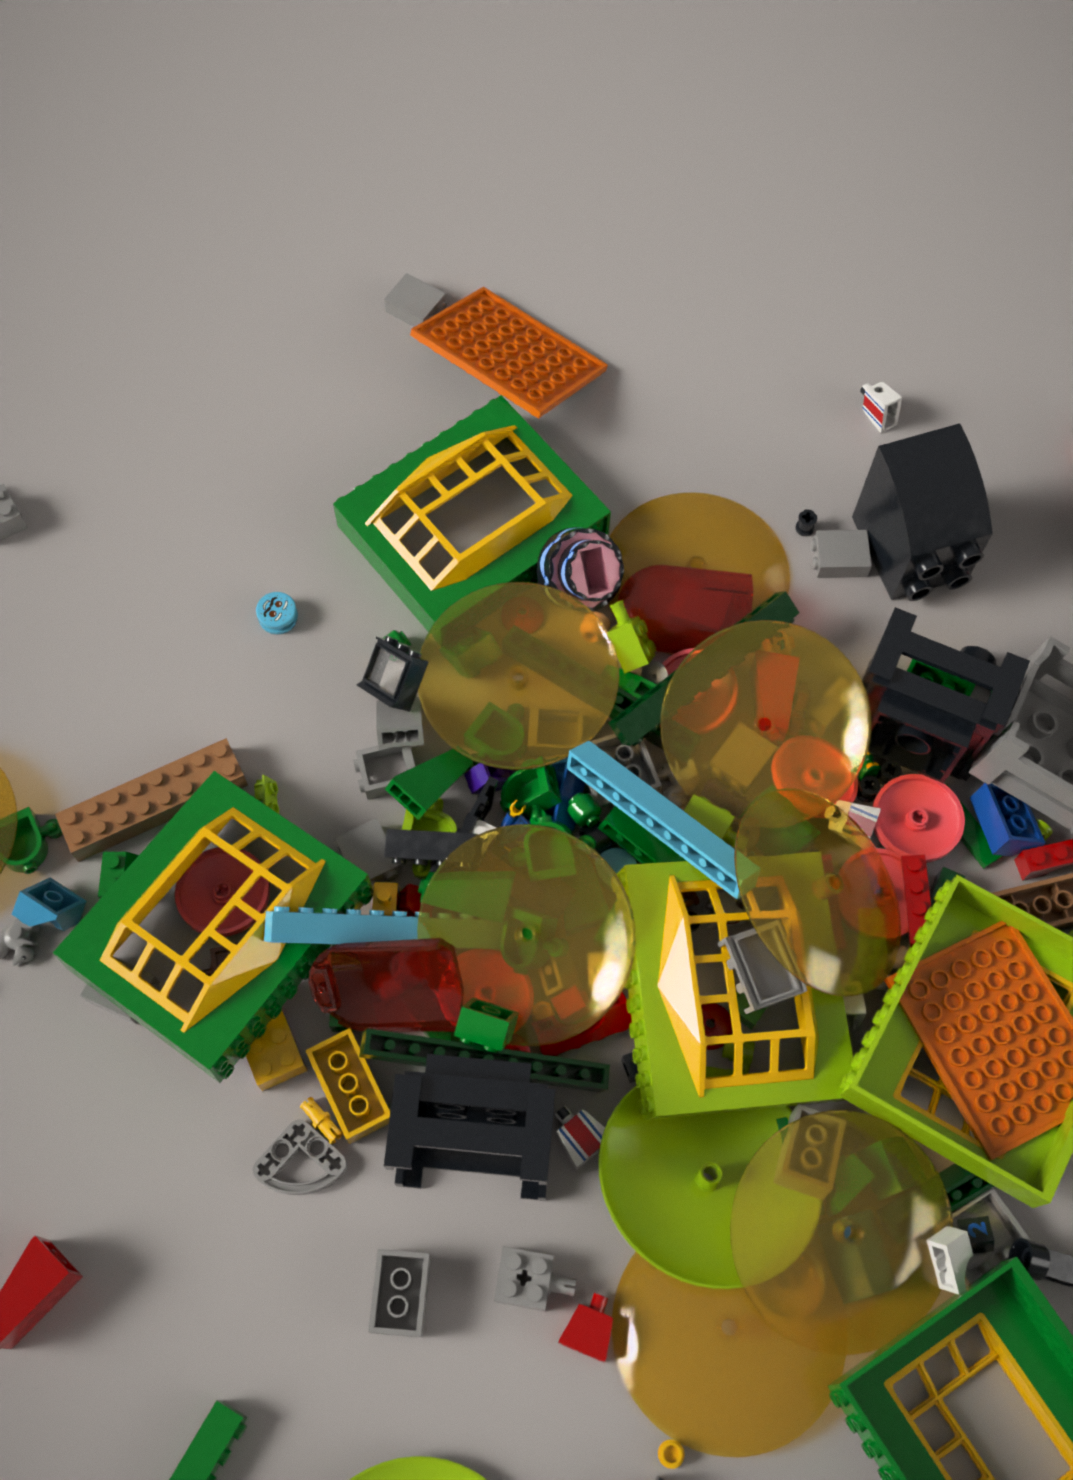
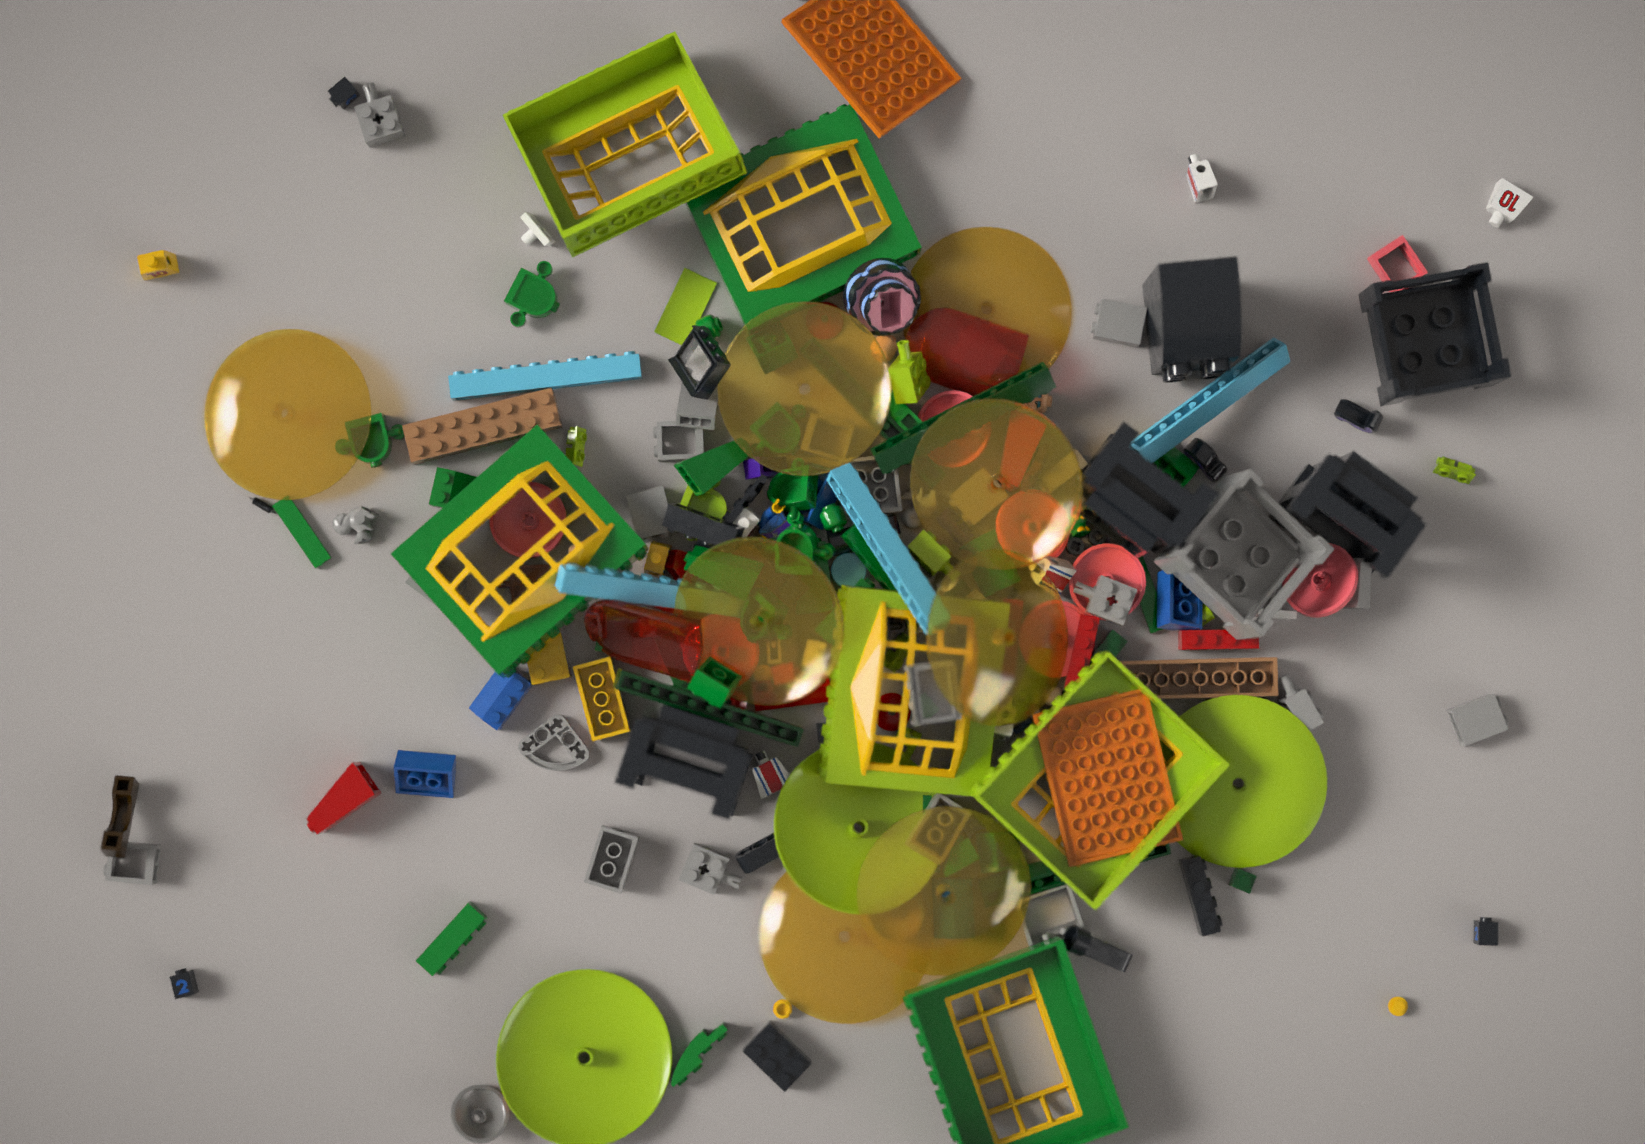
camera: 10 degrees right, 20 degrees up
dark azure slope [12,877,87,931] -> none
medium azure head [256,592,298,634] -> none
yellow pin [300,1097,343,1144] -> none
red torso [558,1293,613,1363] -> none
light grey piece [641,661,668,684] -> none
black bush [795,509,817,536] -> none
white arch [927,1226,973,1295] -> none
black brick [957,1216,995,1254] -> none
none -> blue slope [394,750,456,798]
none -> medium azure brick [448,351,643,401]
none -> blue slope [469,671,533,731]
none -> lime panel [503,31,747,258]
none -> green piece [504,261,560,328]
none -> white tile [520,212,556,246]
none -> lime sticker [654,268,717,345]
none -> black beam [735,832,779,874]
none -> lime hinge [884,632,909,673]
none -> medium blue piece [1012,718,1033,734]
none -> light grey brick [1073,575,1138,626]
none -> medium azure brick [1130,337,1291,463]

